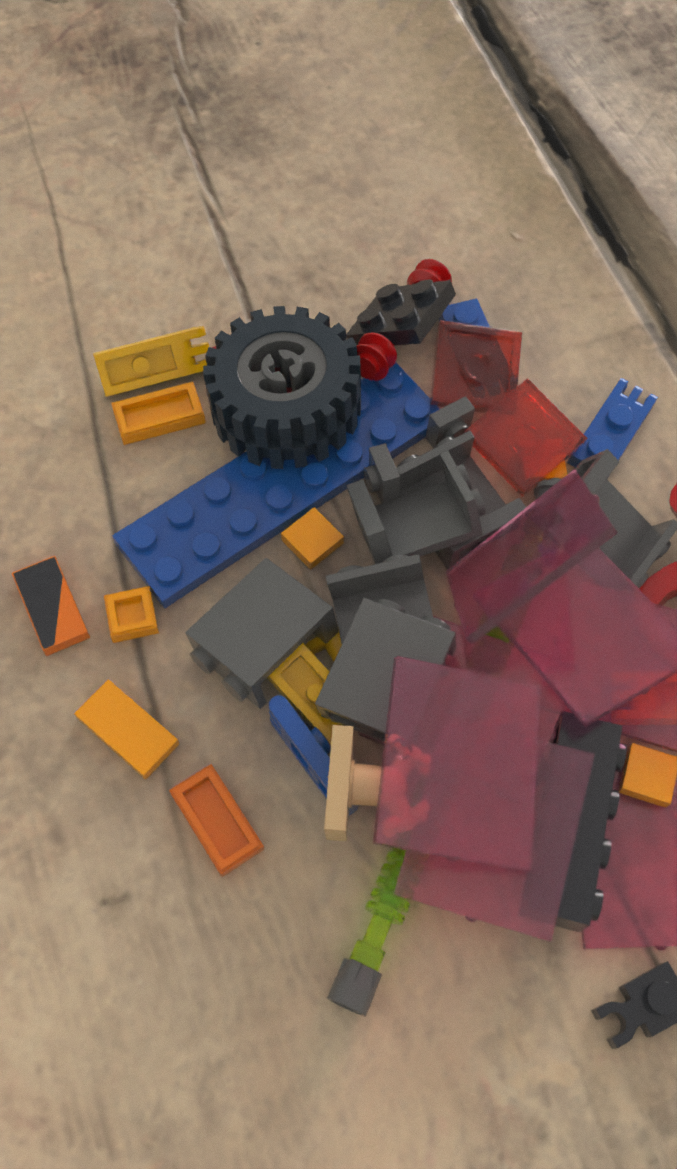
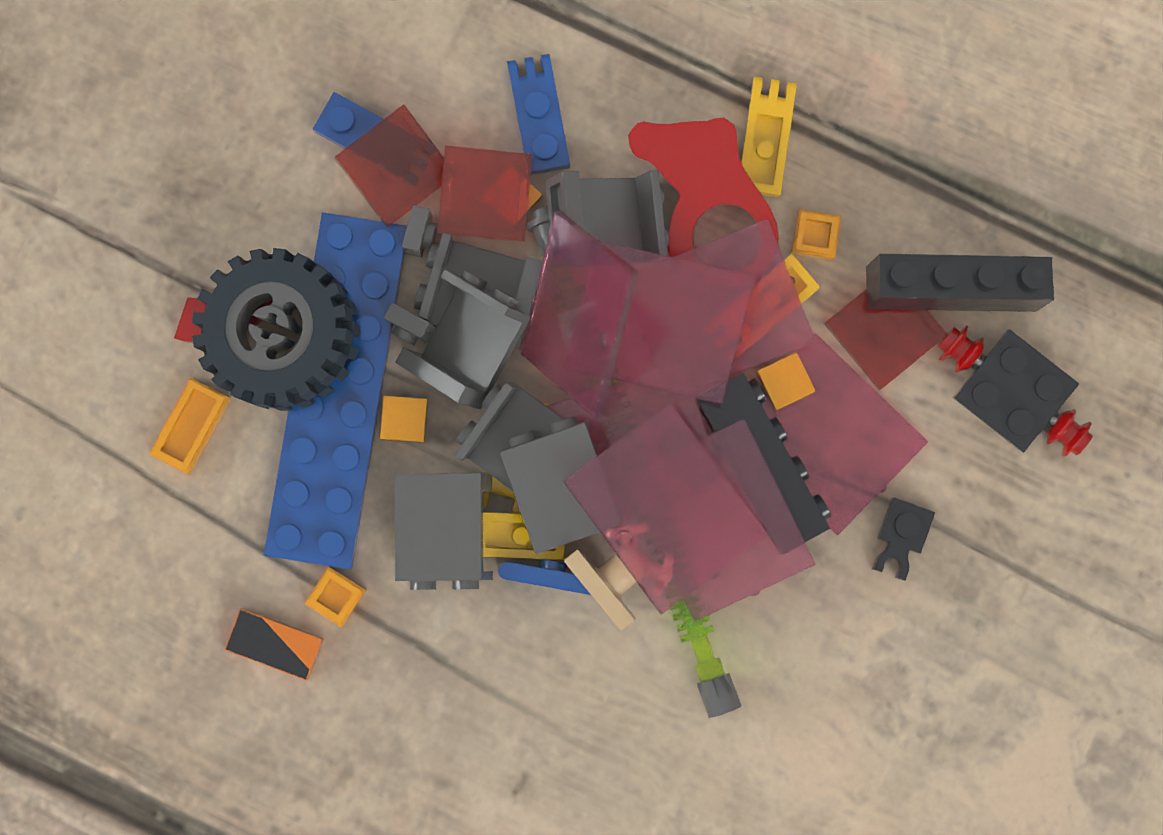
camera: 40 degrees left, 20 degrees up
light orange tile [74,679,179,780] -> none
yellow hinge [93,326,209,397] -> none
orange tile [169,764,264,877] -> none
black plate [346,259,456,381] -> none

